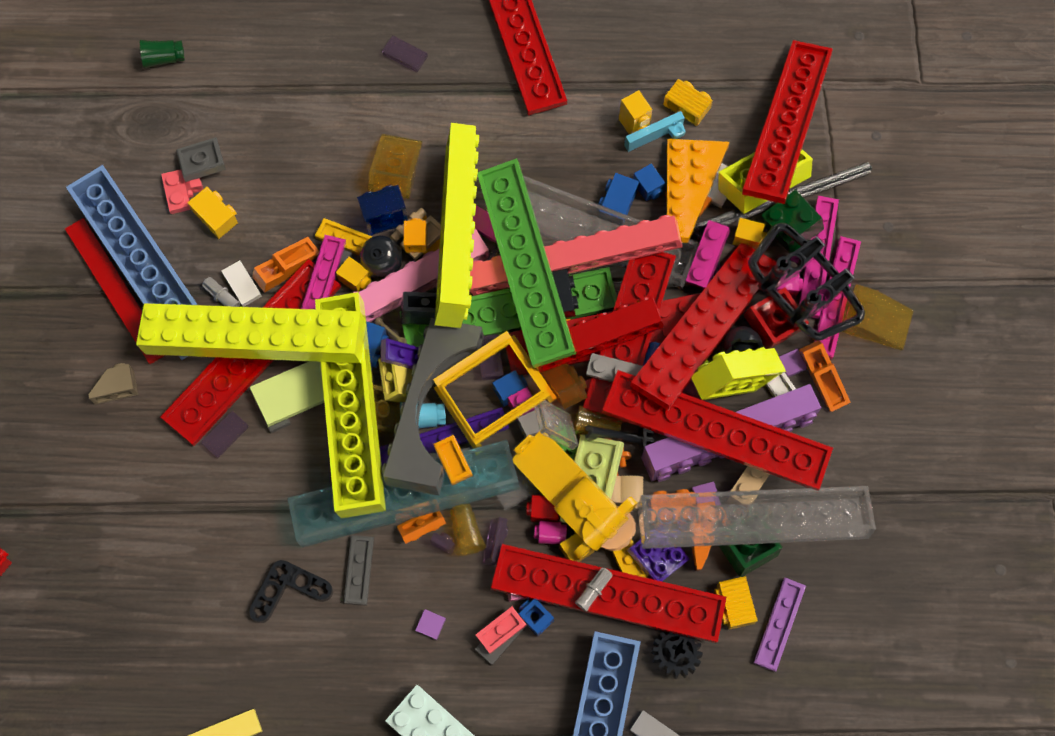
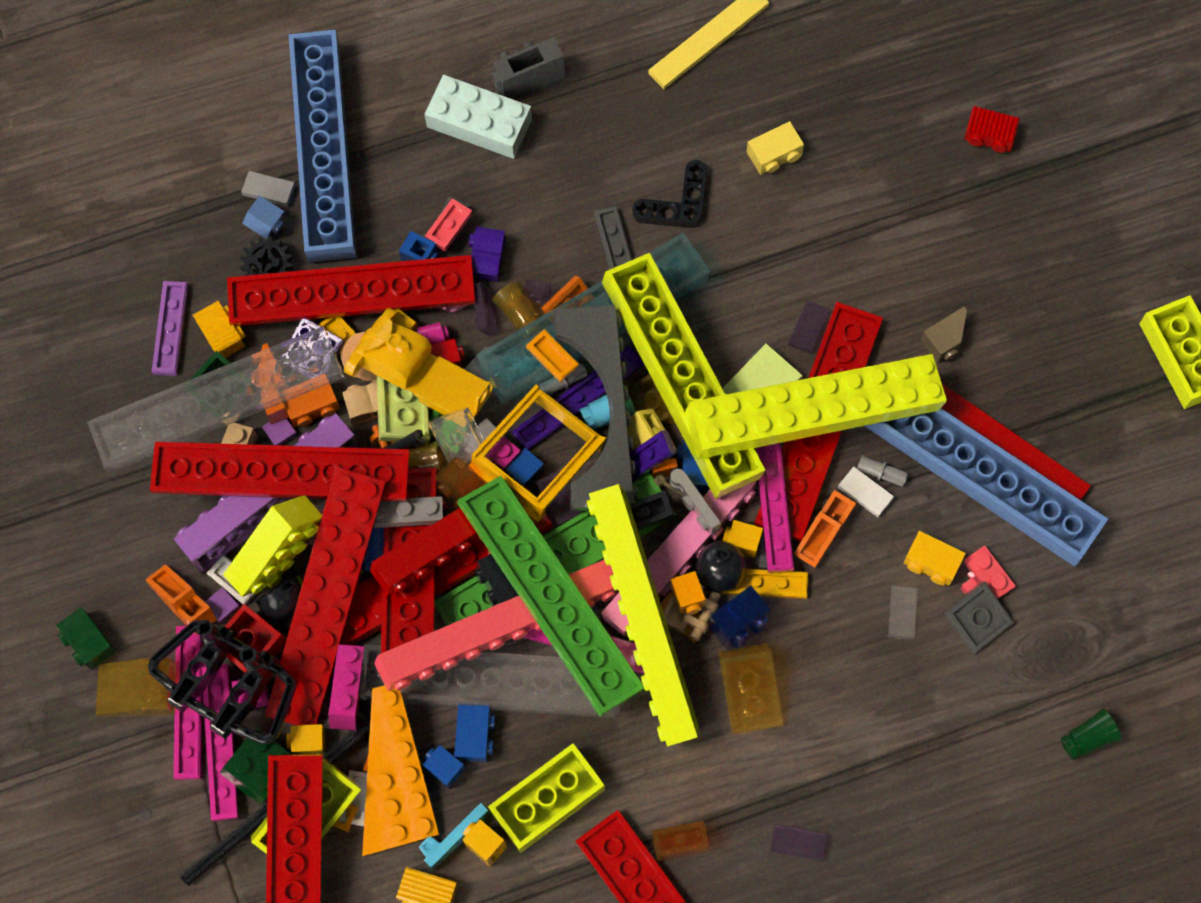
camera: 165 degrees right, 0 degrees up
medium lavender tile [415,609,446,640] -> none
light grey axle [575,568,612,612] -> none
none -> dark green brick [56,607,116,670]
none -> medium blue brick [242,195,284,239]
none -> dark purple brick [469,227,506,282]
none -> neon yellow brick [488,743,605,853]
none -> clear orange brick [651,821,709,861]
none -> light grey plate [670,469,721,535]
none -> light yellow brick [747,121,804,175]
none -> clear tile [888,586,917,640]

